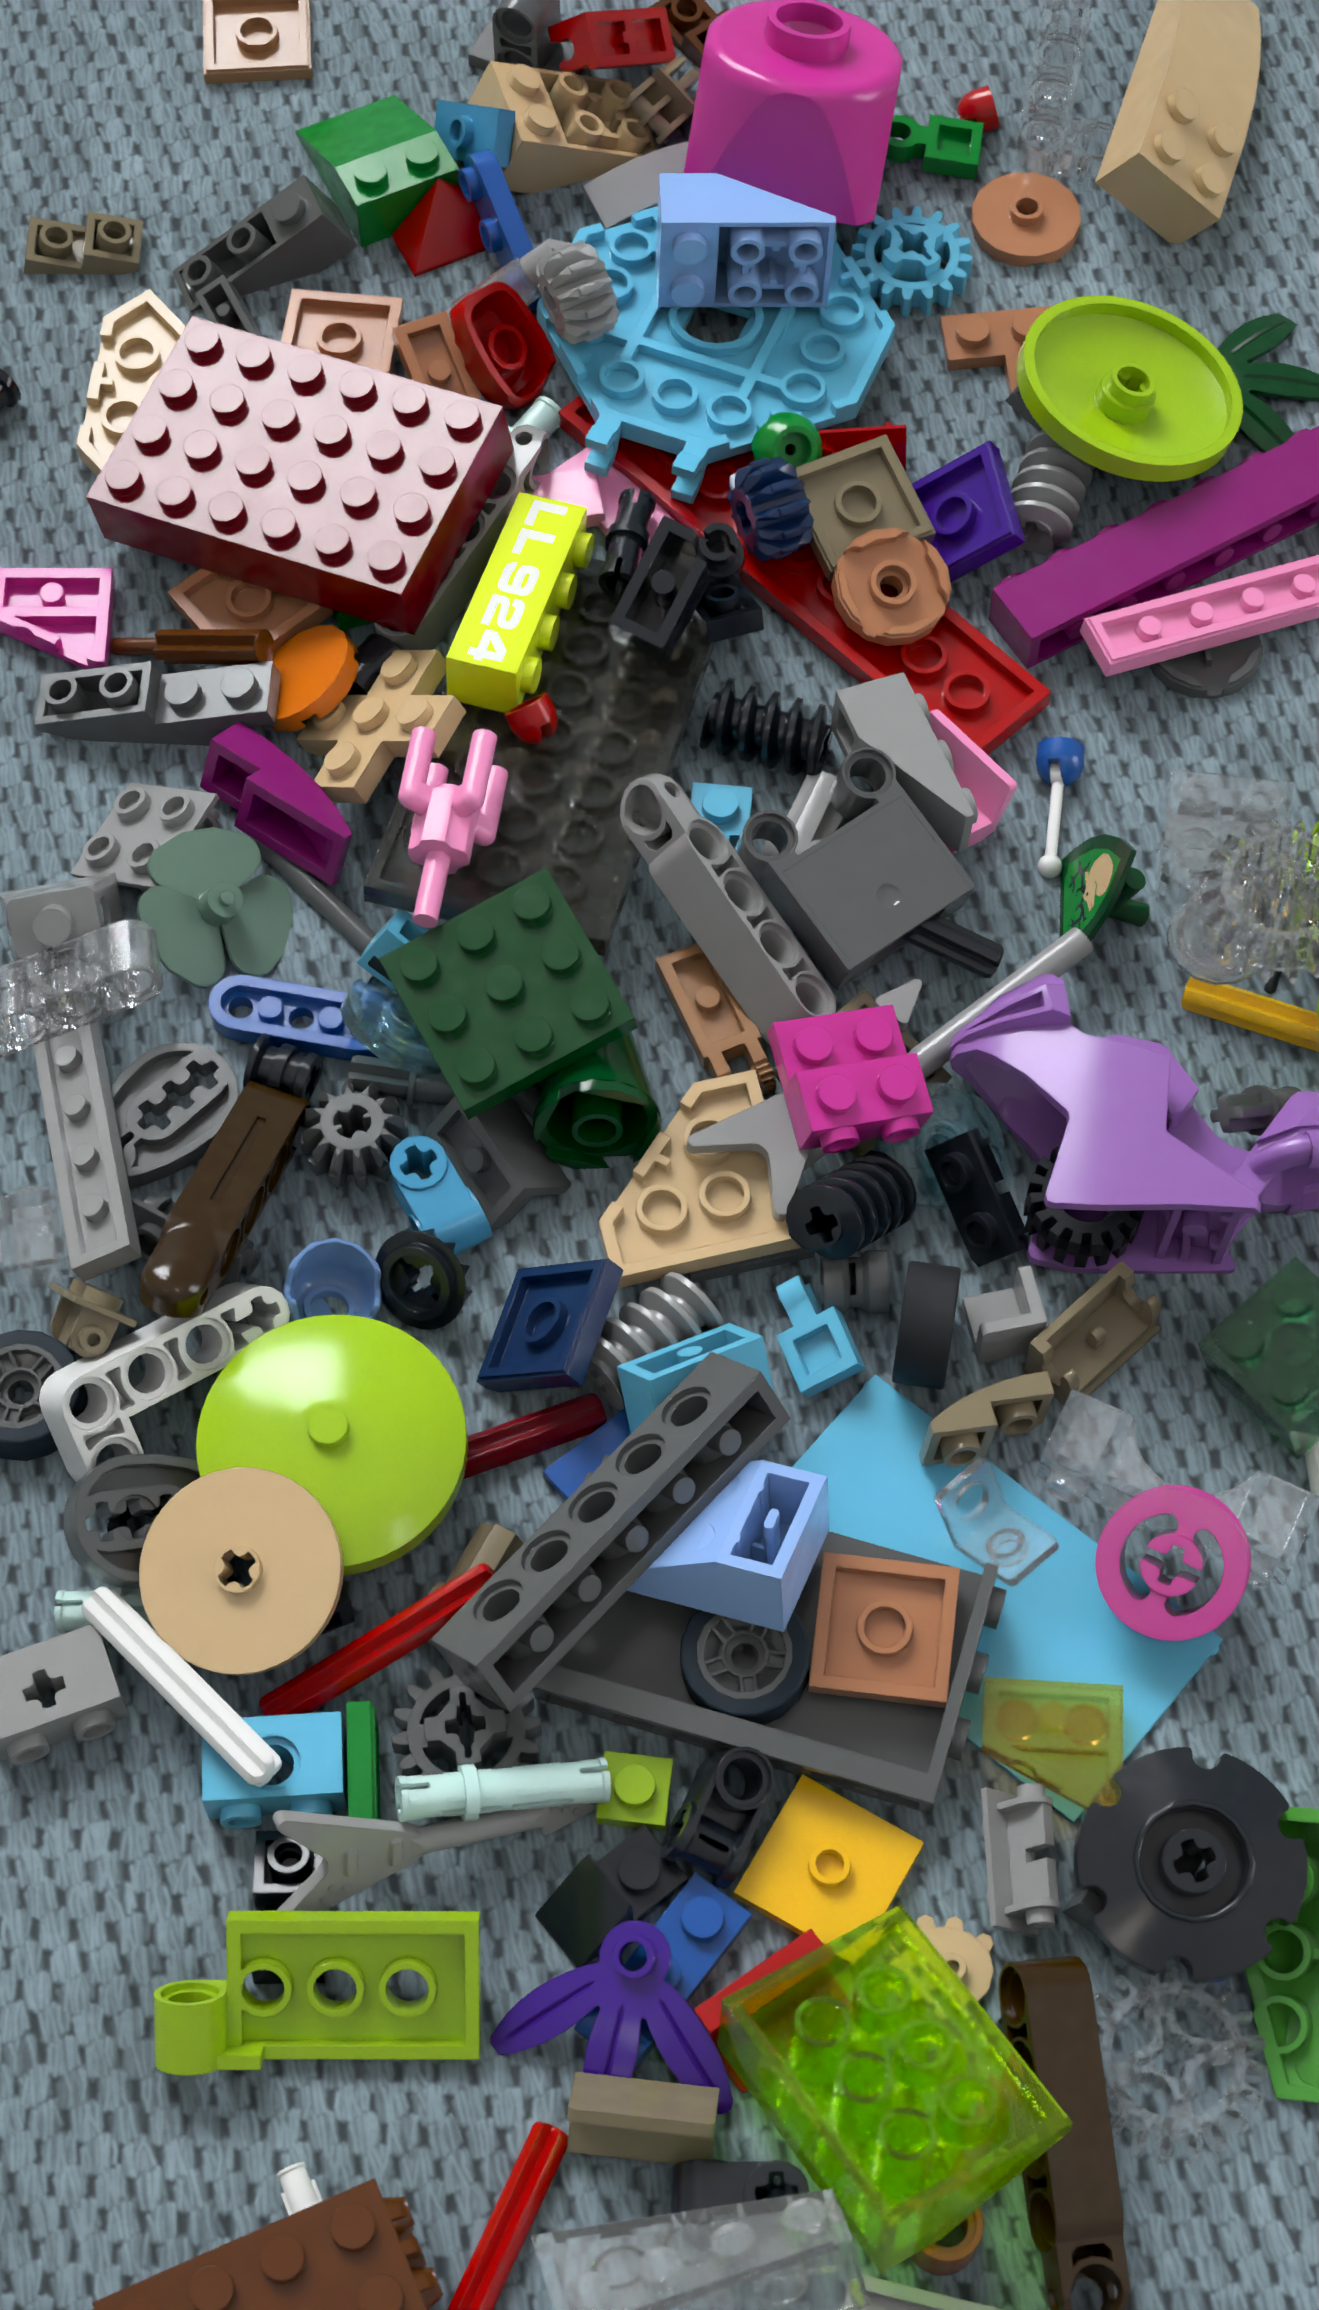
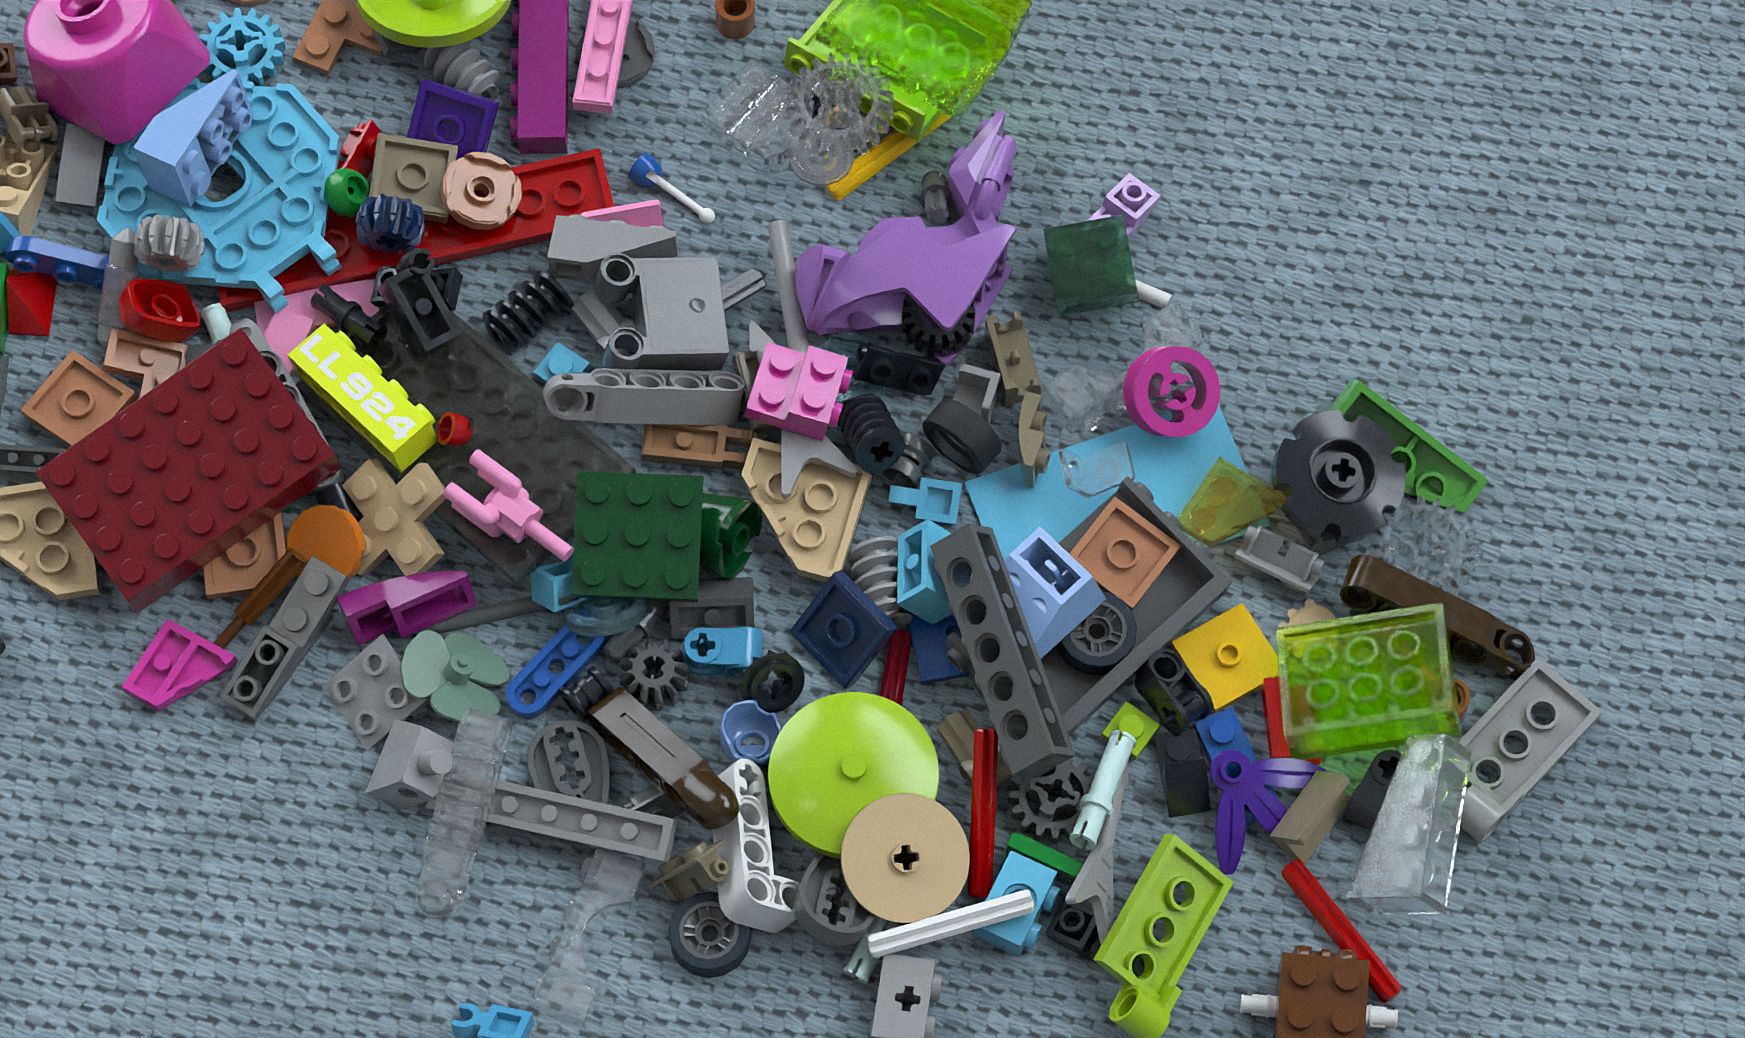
camera: 60 degrees left, 5 degrees up
shield [1059,834,1150,942] -> none

